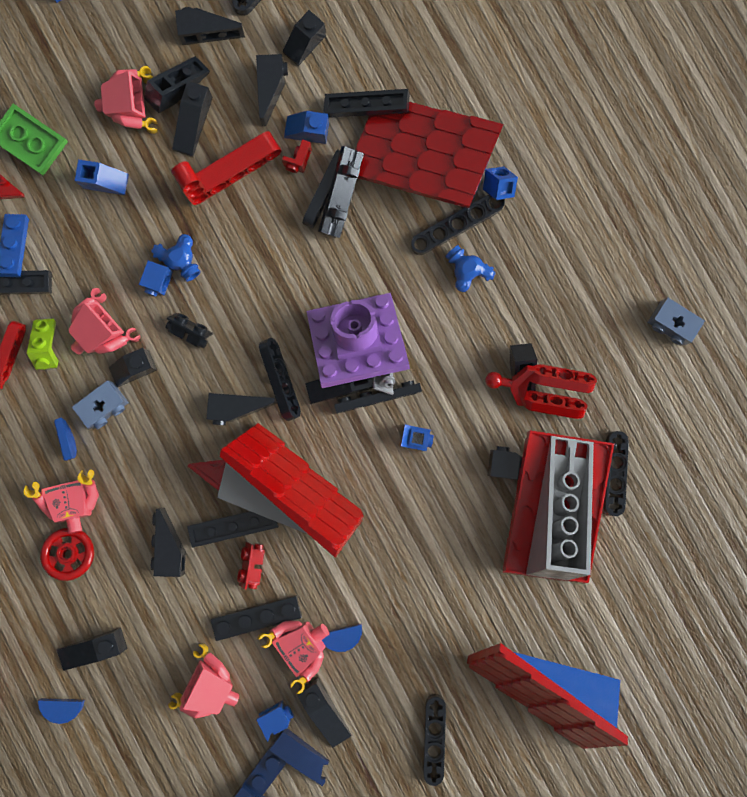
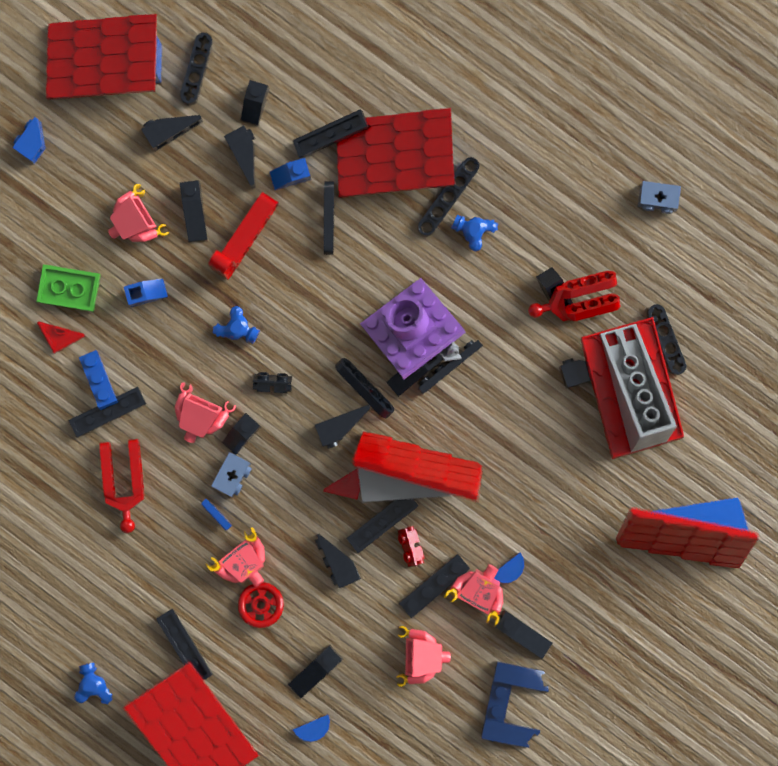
camera: 25 degrees left, 0 degrees up
lime bracket [27,318,59,370] -> none
blue brick [139,260,173,297] -> none
black slope [144,56,210,113] -> none
blue window [256,701,294,742] -> none
red bracket [282,139,312,173] -> none
hinge [318,146,364,238] -> none
blue window [400,424,434,451] -> none
black beam [423,694,446,786] -> none
blue brick [483,166,518,200] -> none

